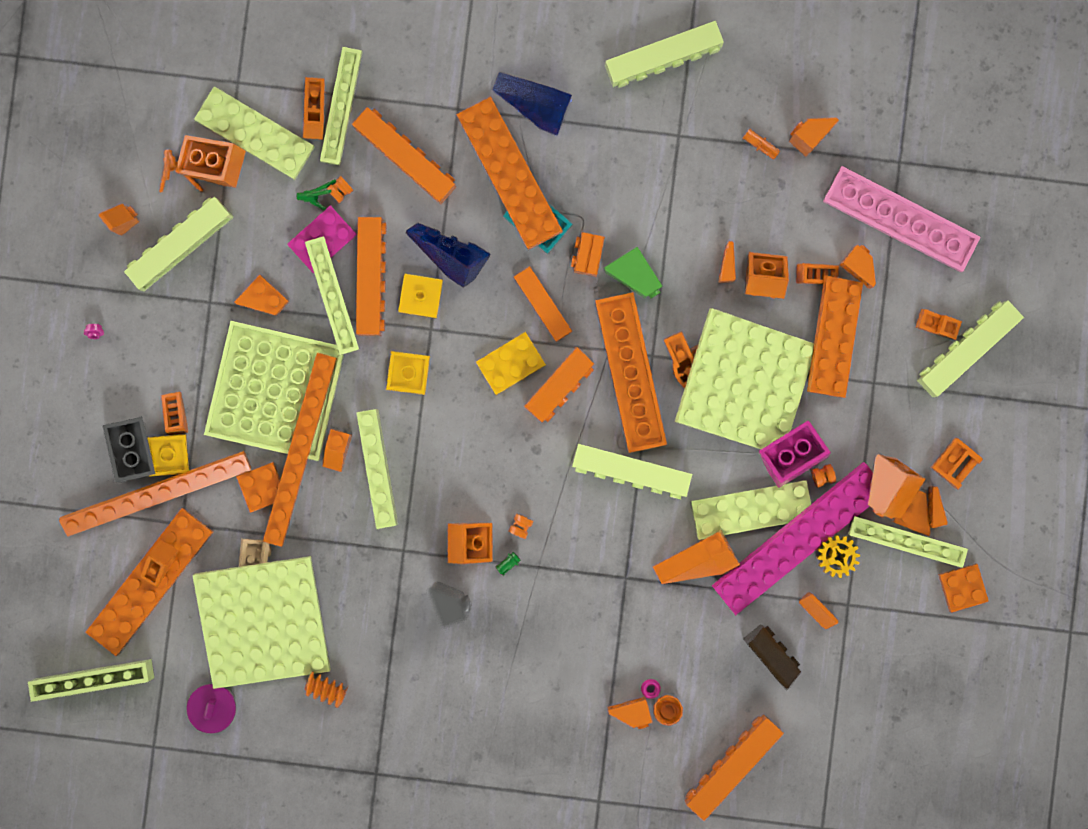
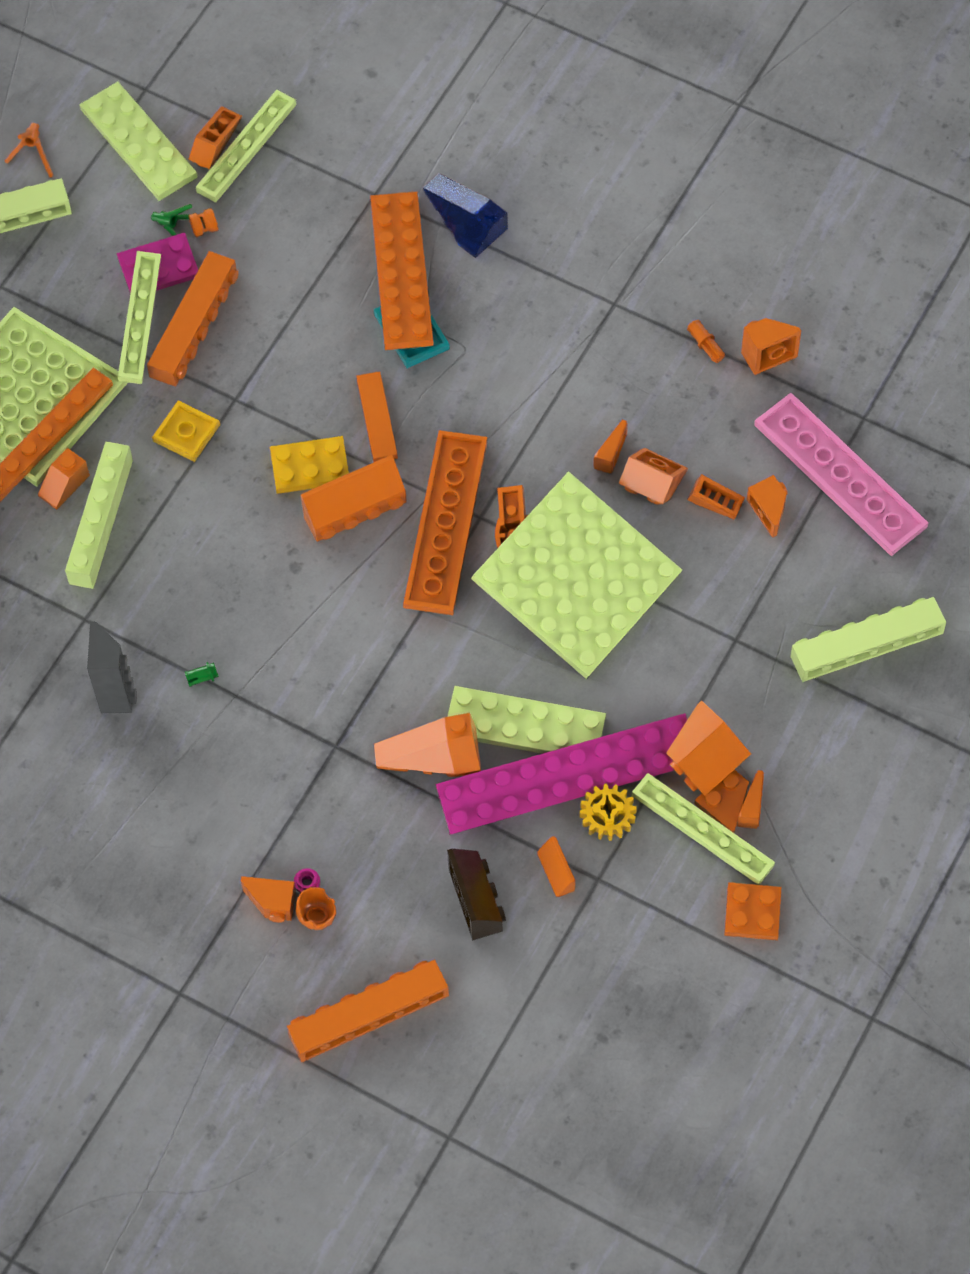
camera: 20 degrees right, 25 degrees down
orange slope [175,135,246,188] -> none
orange wing [235,275,289,316] -> none
orange brick [352,107,456,204] -> none
yellow plate [398,273,443,319] -> none
clear blue wedge [406,223,491,288] -> none
orange slope [448,523,493,564] -> none
orange wheel [509,513,534,539] -> none
orange brick [571,232,605,277] -> none
yellowish green brick [572,444,692,499] -> none
bright green slope [604,247,662,299] -> none
yellowish green brick [605,21,724,88] -> none
dark pink slope [759,420,831,488] -> none
orange plate [807,276,863,398] -> none
orange wheel [811,464,836,488] -> none
orange slope [915,309,962,340] -> none
orange plate [931,437,983,490] -> none

